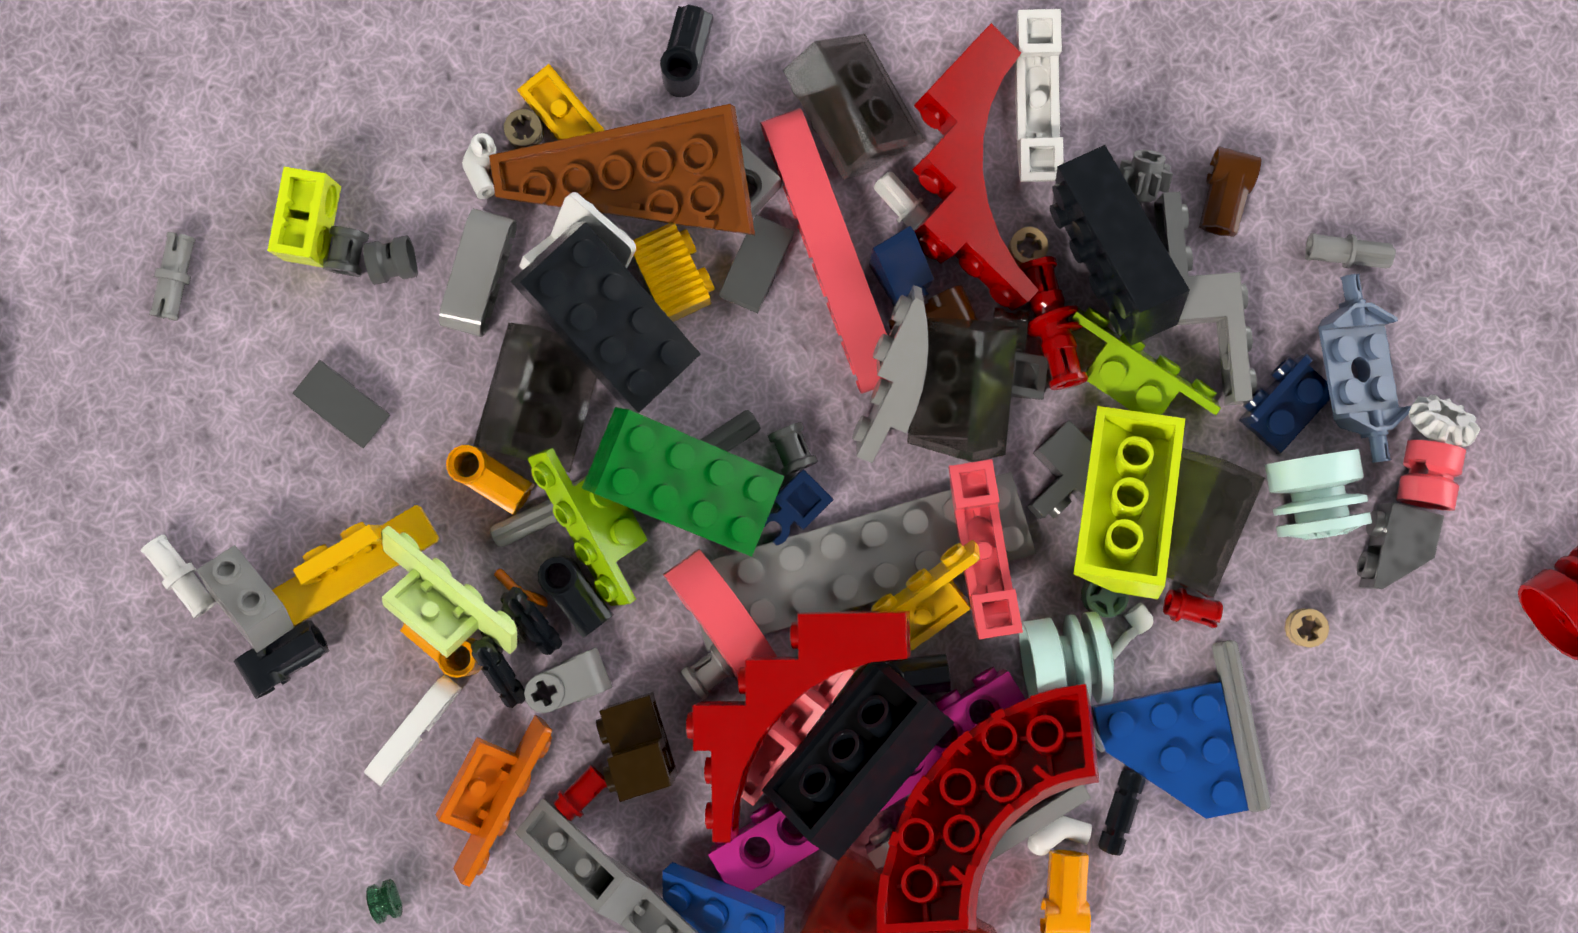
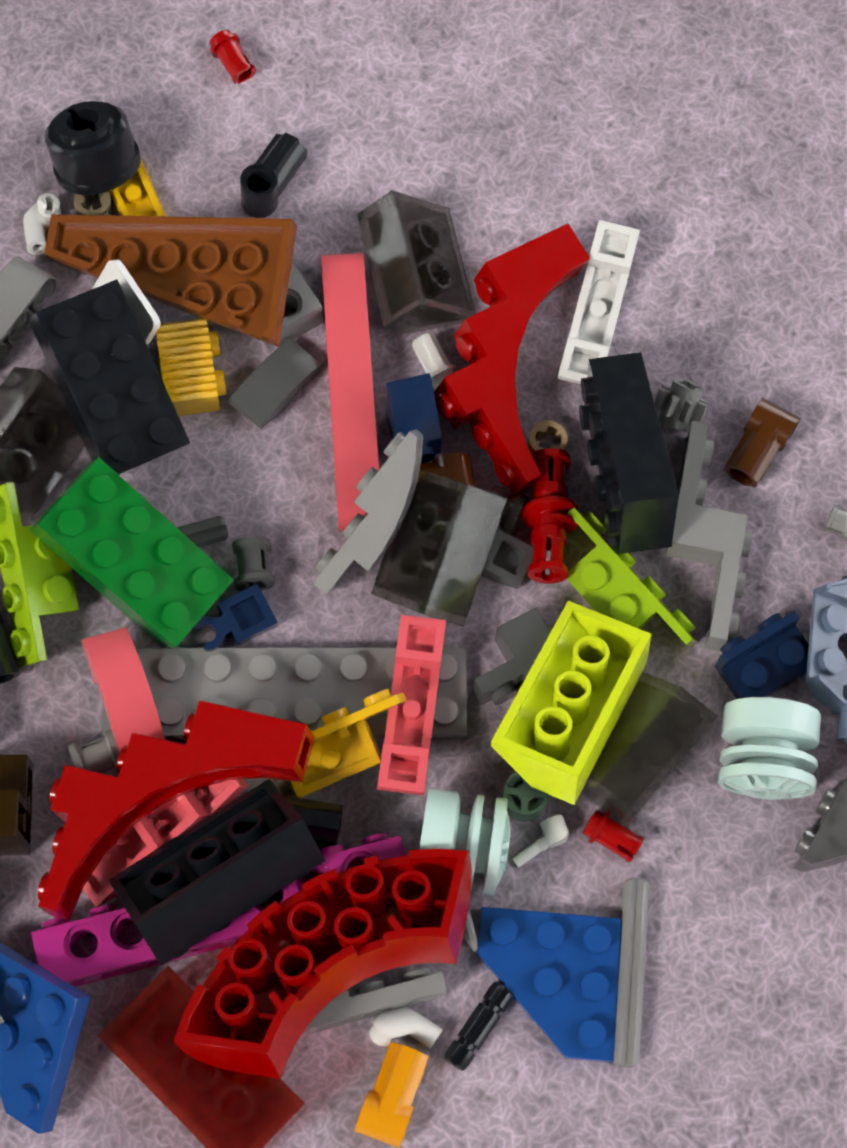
camera: 10 degrees right, 15 degrees down
tan bush [1284,608,1329,648] -> none
none -> black wheel [45,101,141,195]

